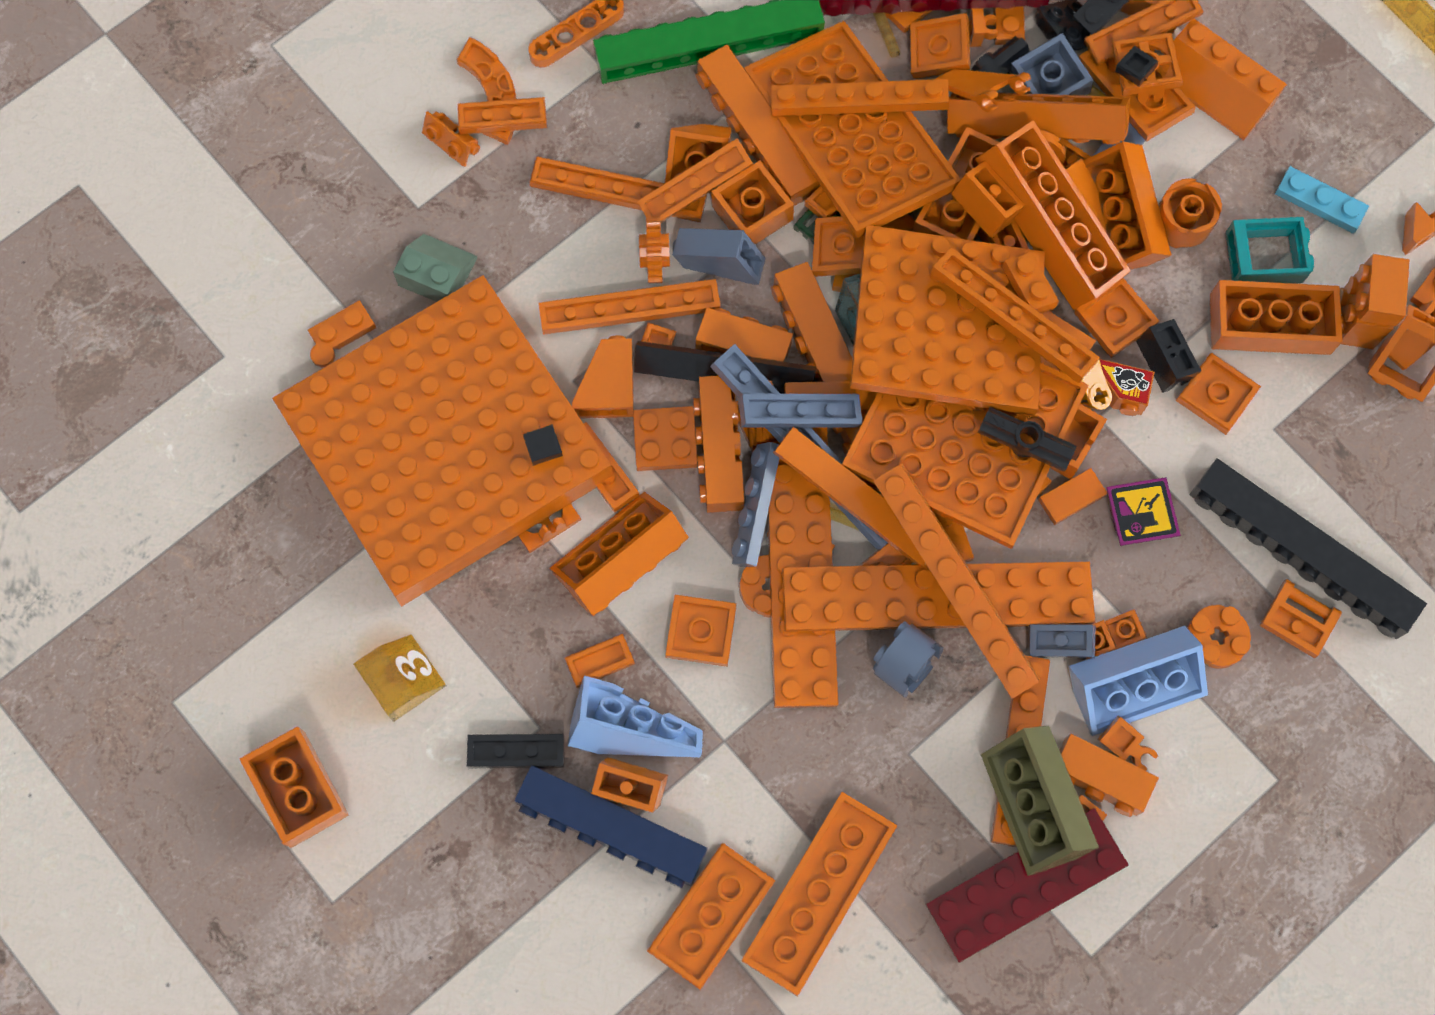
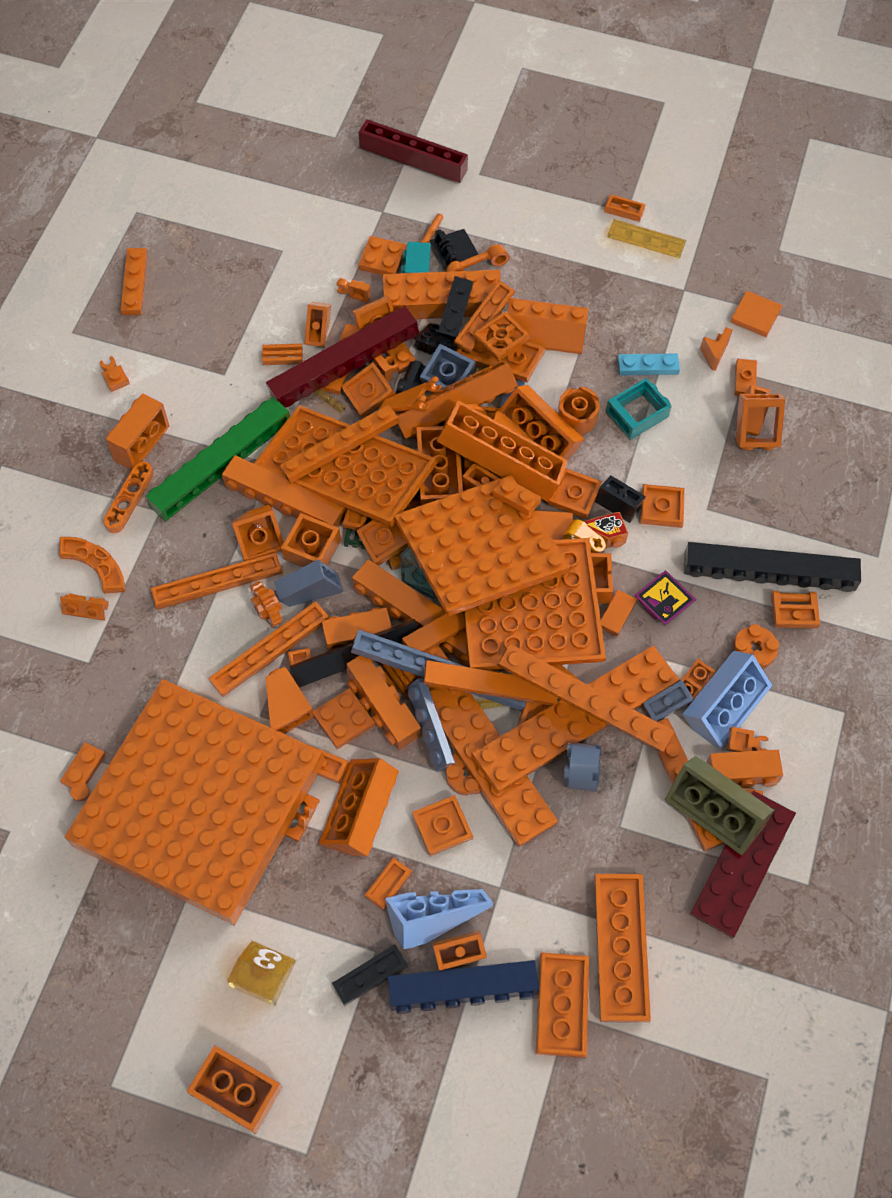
camera: 30 degrees left, 10 degrees down
sand green slope [393,234,477,302] -> none
orange tile [457,97,547,134] -> none
black tile [523,425,563,466] -> none
orange plate [637,138,753,223] -> none
sand blue plate [738,393,862,427] -> none
orange plate [931,248,1100,383] -> none
orange brick [951,161,1025,238] -> none
black piece [978,407,1077,472] -> none
black tile [1115,46,1158,86] -> none
orange brick [1210,280,1342,355] -> none
orange piece [1340,254,1410,349] -> none

